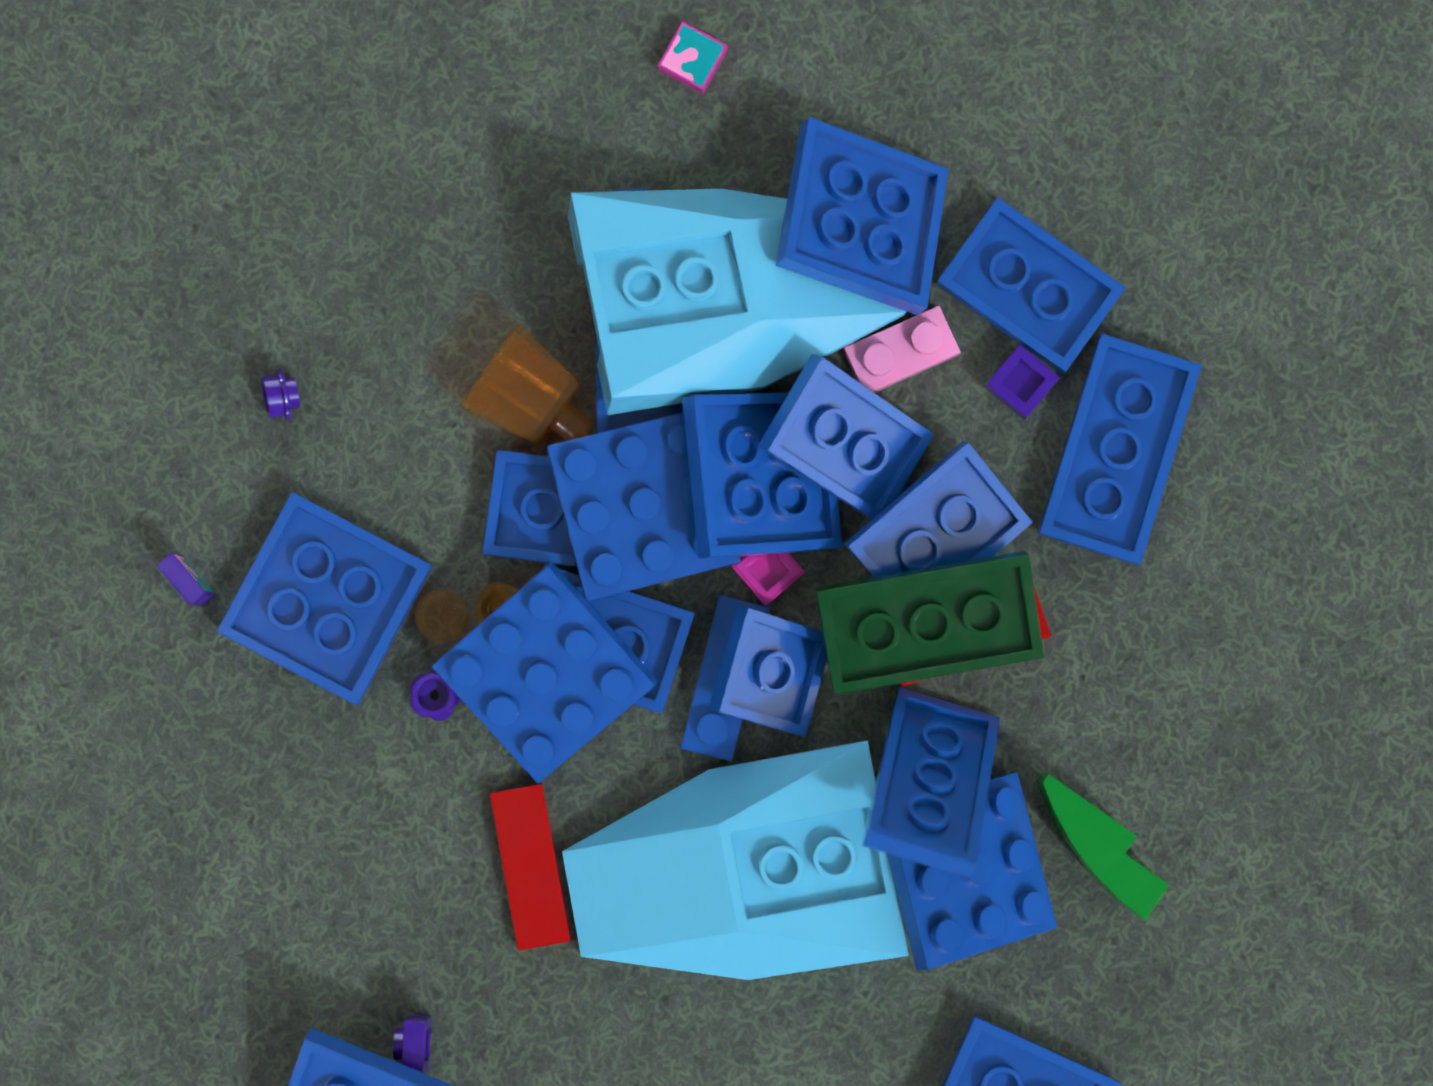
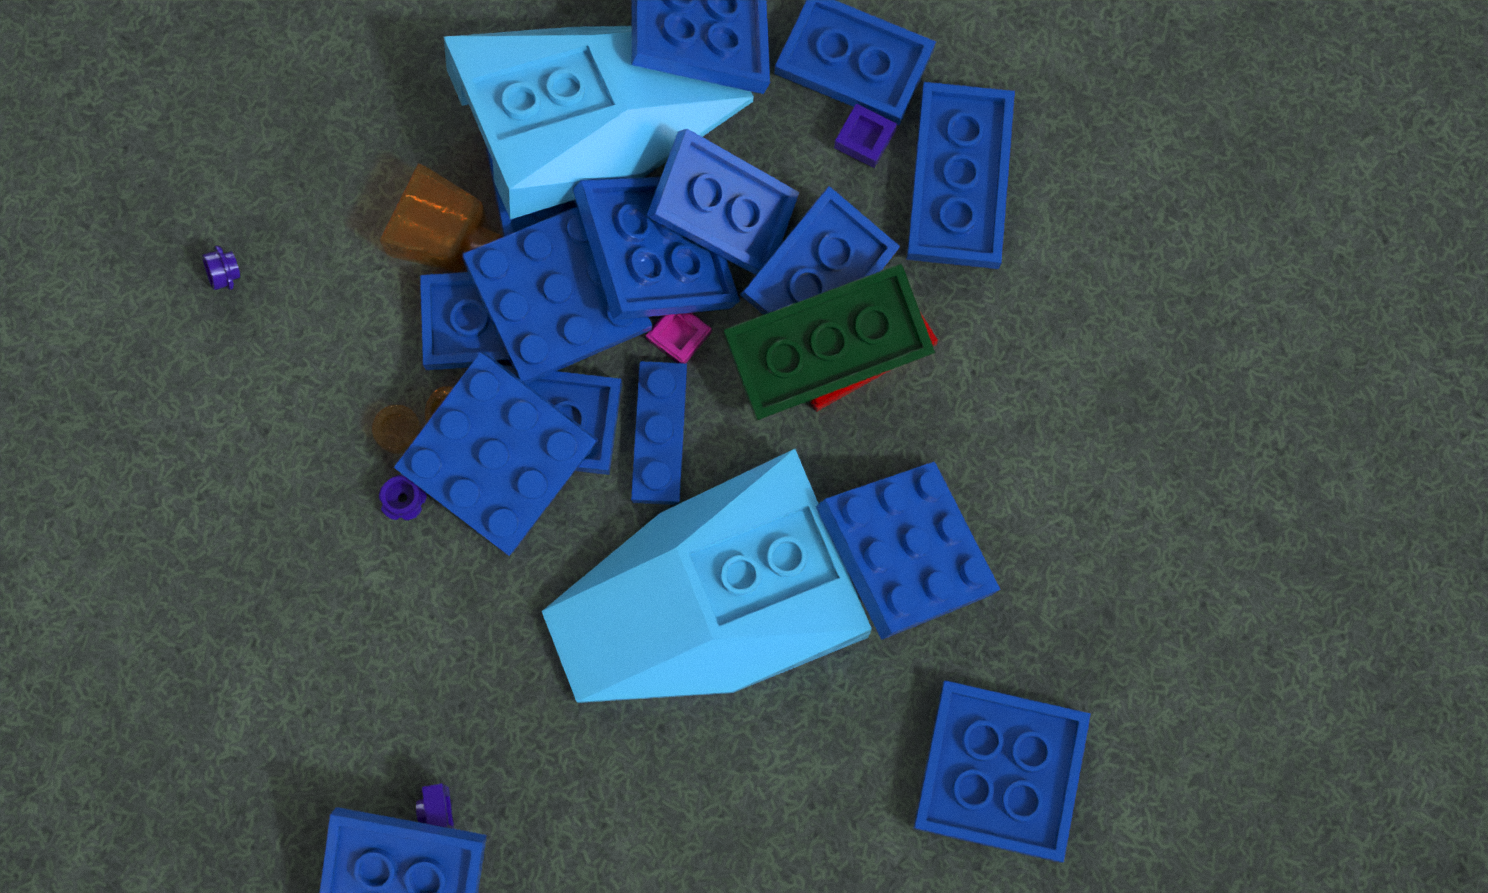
camera: 15 degrees left, 10 degrees down
dark purple tile [157,552,216,607] -> none
blue plate [216,492,433,705] -> none
red tile [490,783,571,951] -> none
blue plate [708,606,827,737] -> none
bright pink plate [843,306,961,393] -> none
blue plate [862,687,1000,879] -> none
green slope [1036,773,1170,921] -> none

